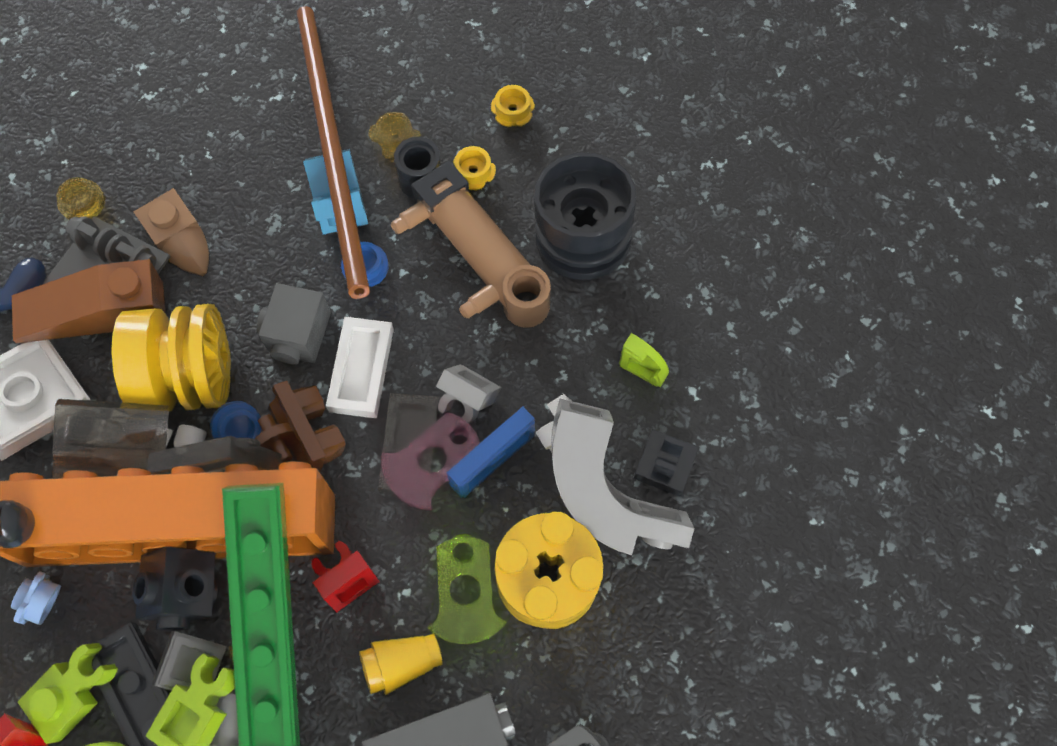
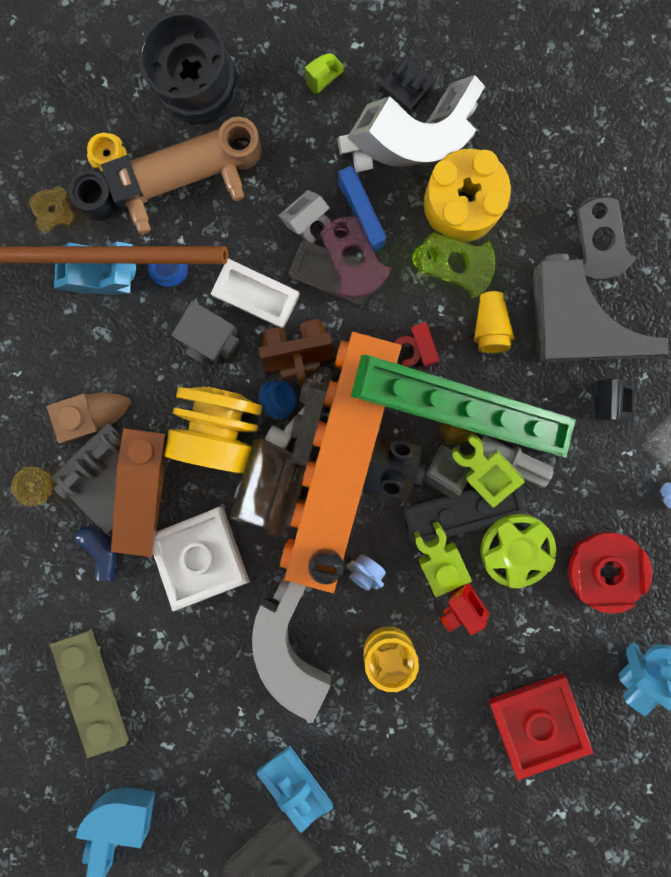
camera: 70 degrees left, 20 degrees up
yellow plate [491,85,534,127] -> none

